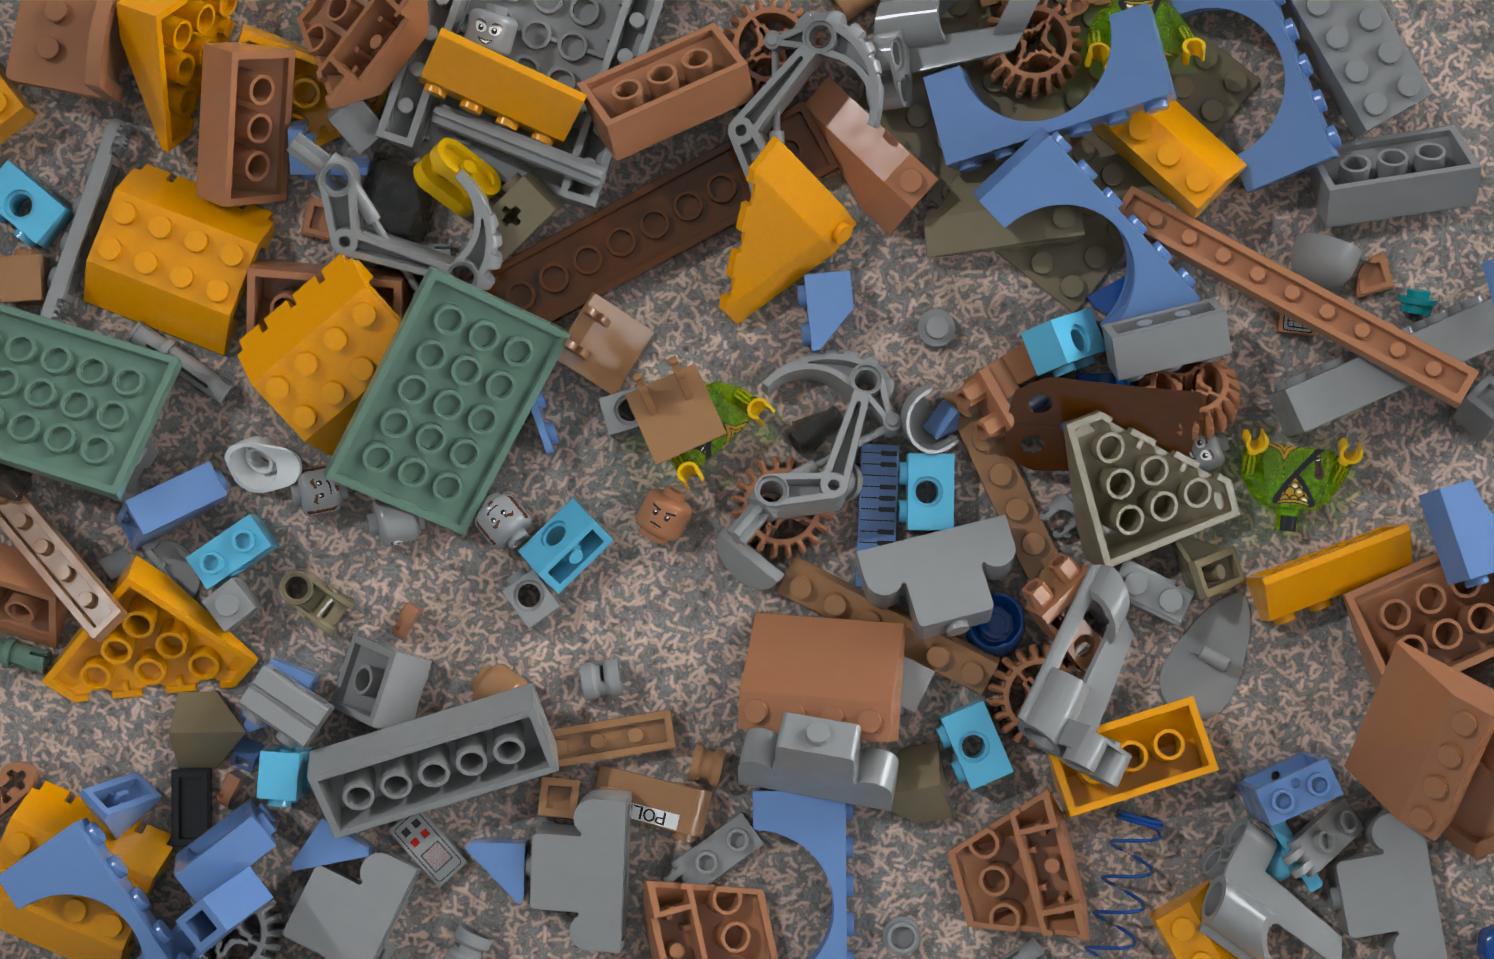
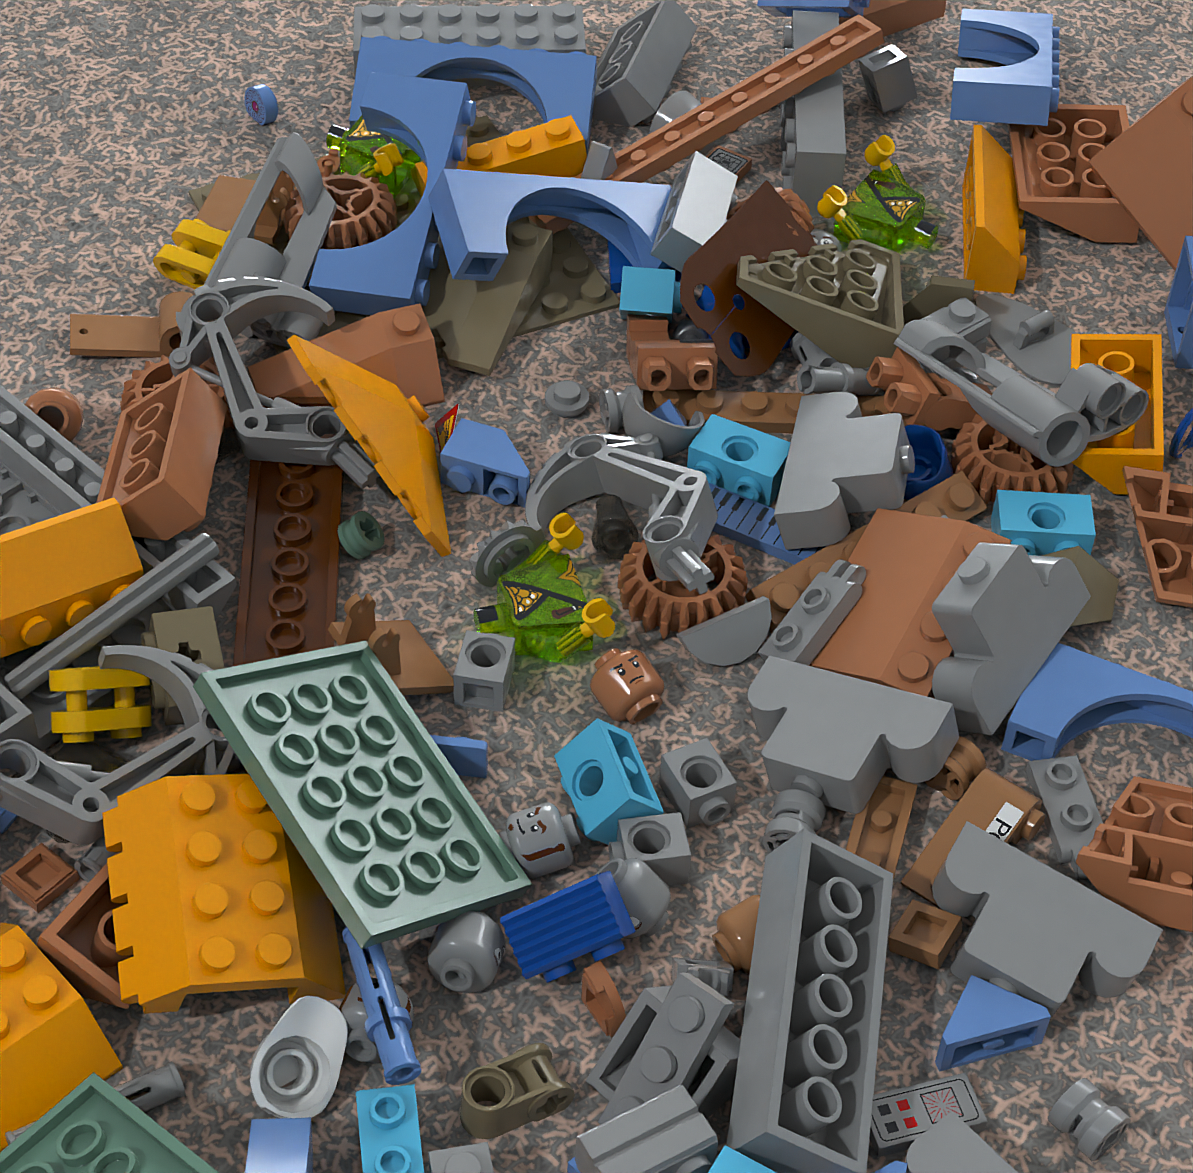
camera: 60 degrees left, 40 degrees down
medium nougat plate [625,356,727,466] -> none
none -> sand green bush [338,511,385,559]
none -> medium blue pin [342,927,421,1085]
none -> sticker [435,404,459,453]
none -> light grey gear [470,520,539,587]
none -> blue brick [500,870,636,983]
none -> light grey piece [581,141,618,180]
none -> light grey head [595,858,671,939]
none -> light grey plate [598,972,734,1125]
none -> light grey wheel [599,385,644,433]
none -> light grey brick [659,738,737,829]
none -> light grey plate [671,957,734,996]
none -> light grey brick [747,655,959,814]
none -> light grey hinge [758,559,866,666]
none -> light grey pin [797,363,881,396]

